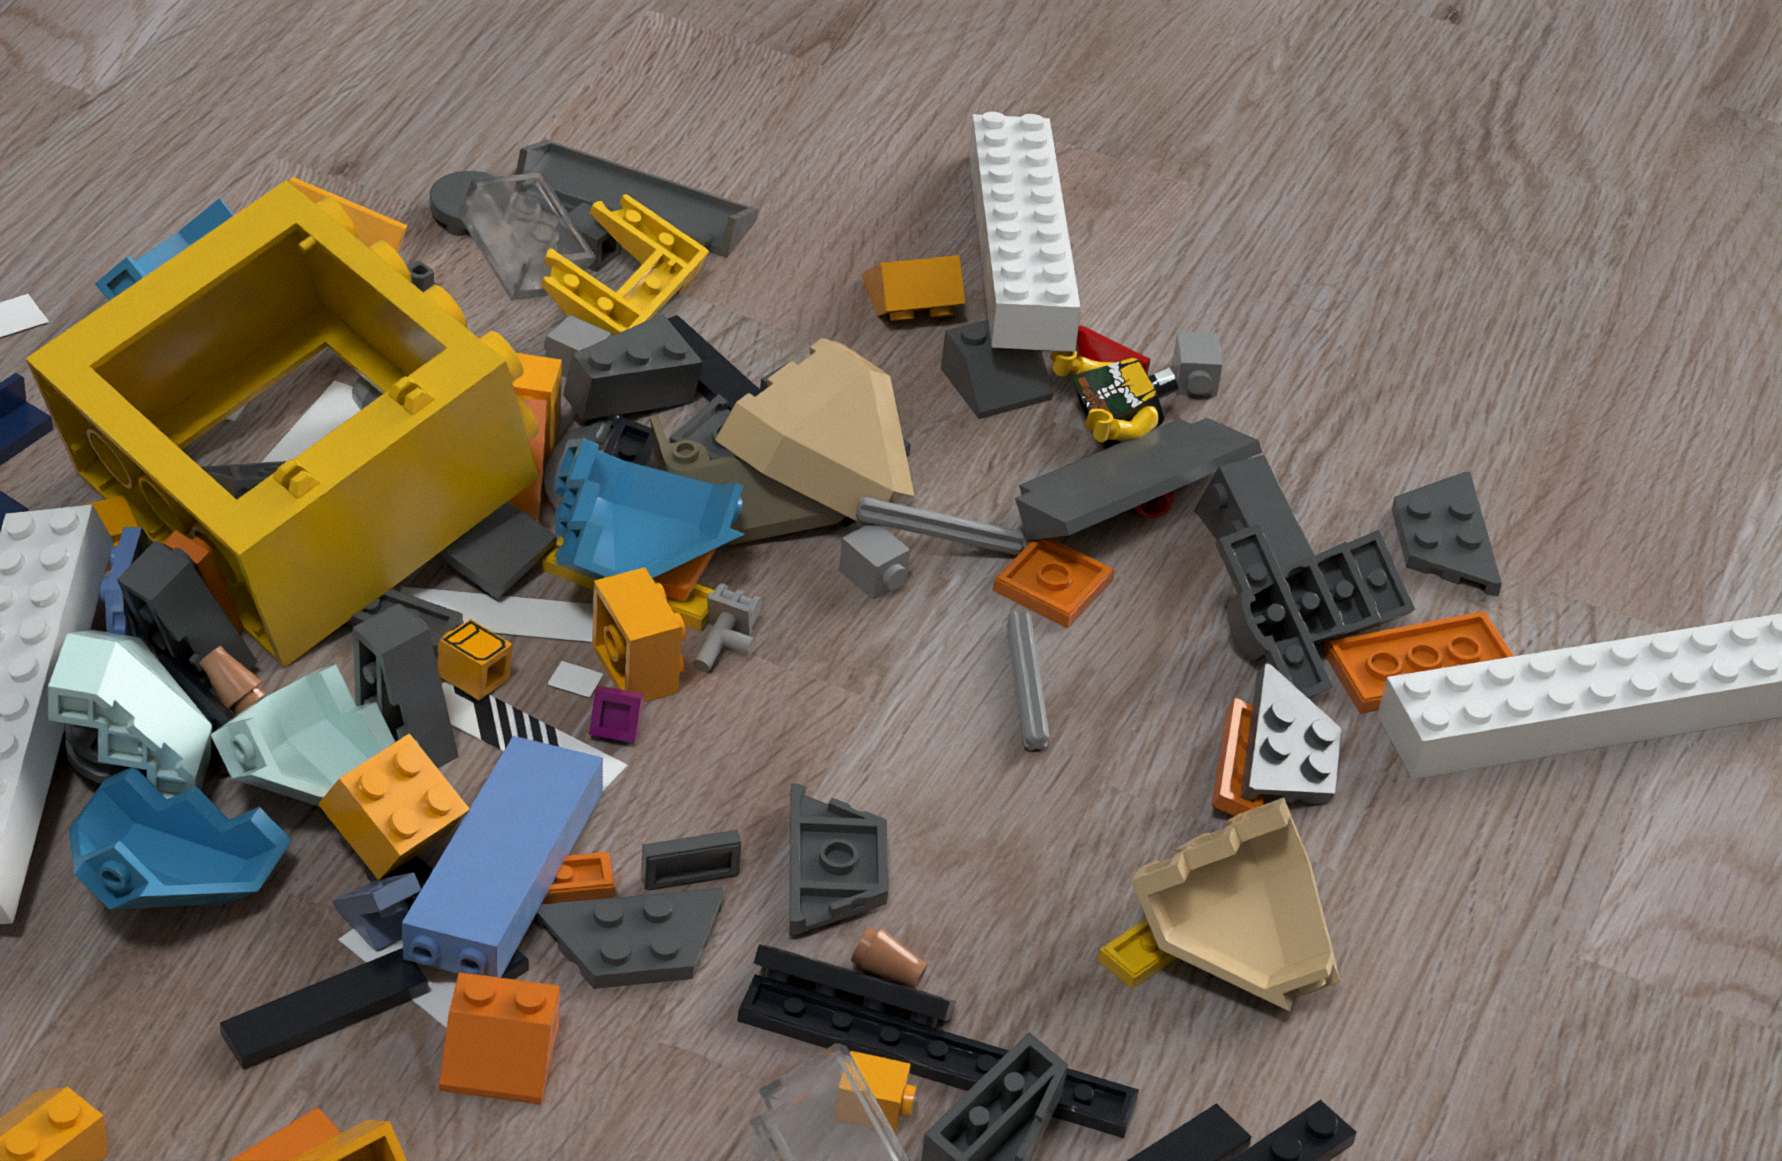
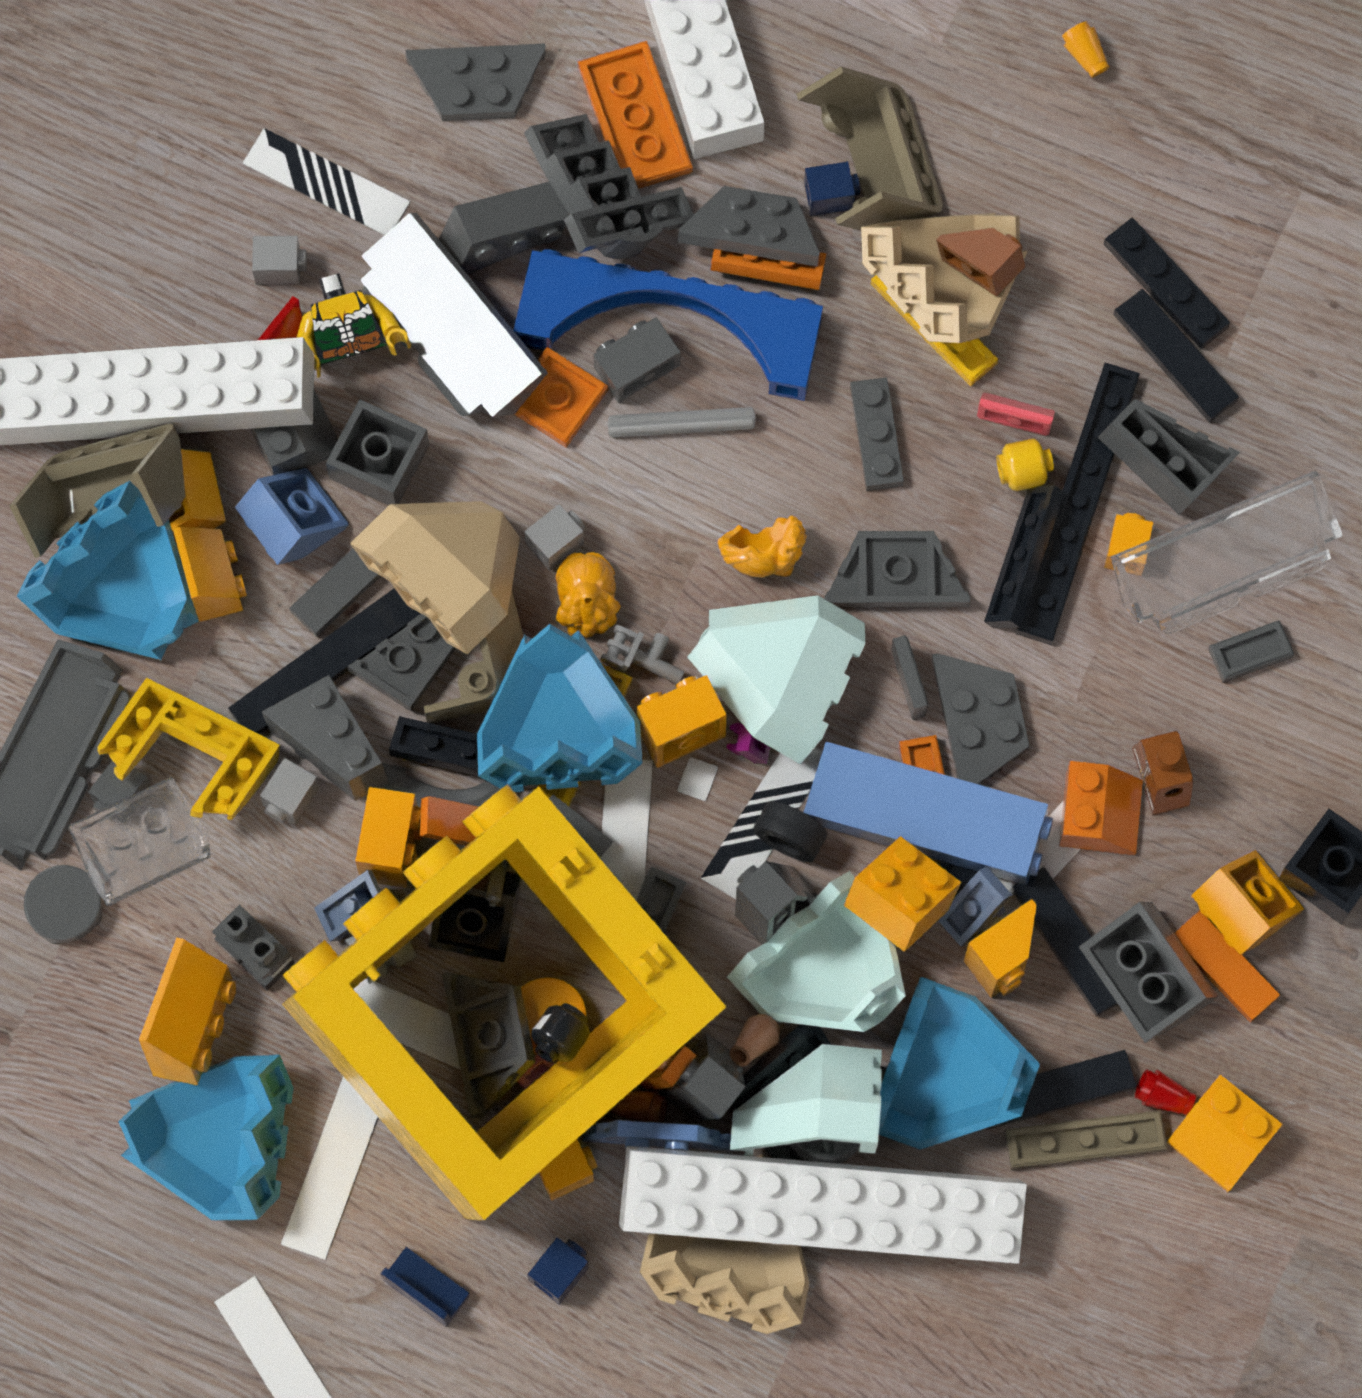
camera: 85 degrees left, 30 degrees up
light orange brick [438,619,513,700] -> none
nougat cone [851,926,928,989] -> none
light grey axle [856,497,1024,555] -> none
none -> dark tan windscreen [9,423,185,558]
none -> dark azure panel [17,481,199,660]
none -> light orange slope [173,527,247,622]
none -> medium blue slope [235,468,349,565]
none -> white sticker [243,128,410,235]
none -> dark grey brick [326,399,429,505]
none -> blue arch [513,249,823,401]
none -> light orange hair [556,552,621,638]
none -> dark grey brick [593,317,681,403]
none -> light aqua panel [687,595,865,764]
none -> light orange hair [718,515,807,578]
none -> black tyre [753,801,827,862]
none -> dark tan windscreen [797,66,943,231]
none -> dark blue brick [804,161,860,216]
none -> dark grey plate [850,377,904,491]
none -> dark orange slope [936,228,1026,297]
none -> light orange slope [964,899,1037,998]
none -> coral slope [977,393,1055,436]
none -> black tile [985,1050,1137,1130]
none -> yellow head [996,439,1054,491]
none -> dark tan tile [1005,1110,1167,1170]
none -> light orange cone [1062,21,1110,78]
none -> dark grey slope [1079,902,1218,1043]
none -> dark orange torso [1132,731,1193,815]
none -> red cone [1134,1069,1196,1116]

